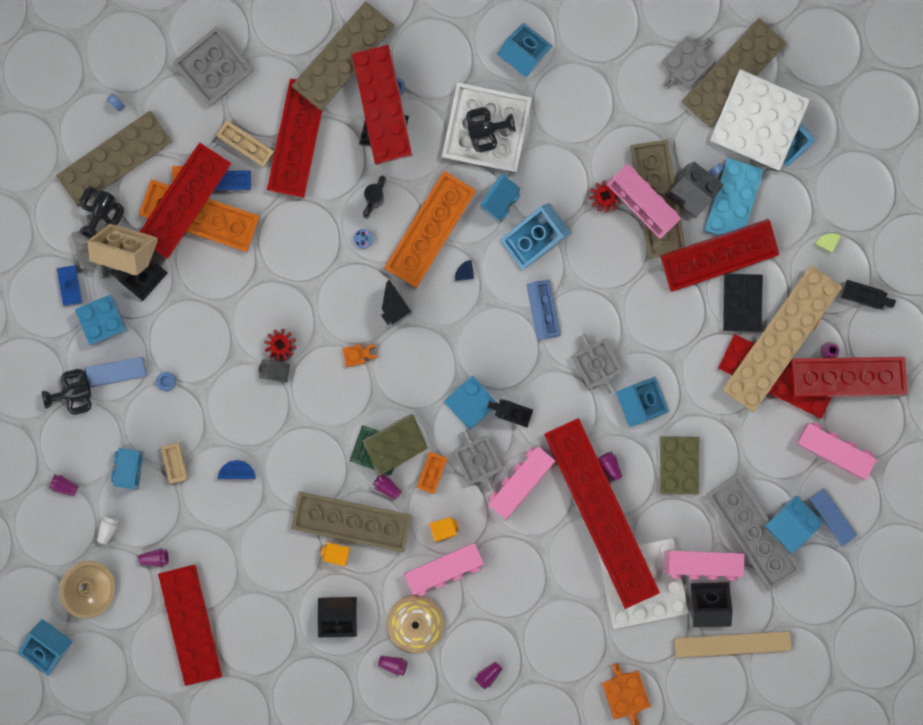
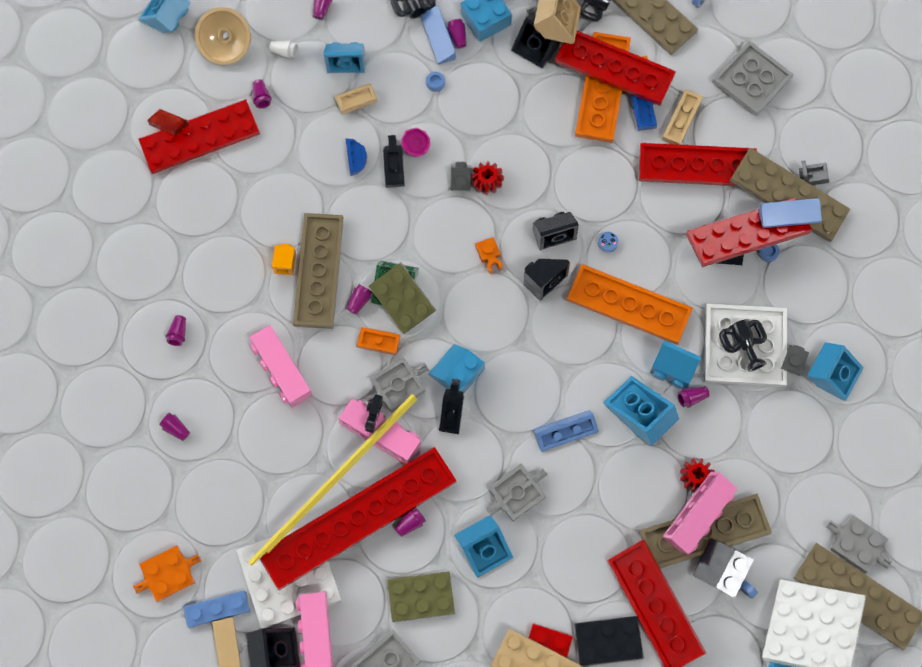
camera: 85 degrees right, 15 degrees down
black slope [318,597,358,638] -> none
black piece [363,175,387,219] -> none
tan dish [387,595,445,653] -> none
light orange brick [429,517,459,542] -> none
dark blue tile [455,260,474,281] -> none
medium azure plate [704,158,764,235] -> none
none -> clear red tile [147,109,189,136]
none -> medium blue plate [183,590,250,628]
none -> light yellow piece [248,394,417,566]
none -> black plate [365,394,383,433]
none -> black hinge [383,135,405,188]
none -> dark pink hair [401,128,430,157]
none -> magenta cone [447,19,467,49]
none -> black slope [532,212,579,251]
none -> magenta cone [678,386,710,408]
none -> medium blue slope [758,198,822,228]
none -> dark grey bracket [781,345,809,376]
none -> dark grey bracket [799,161,830,186]

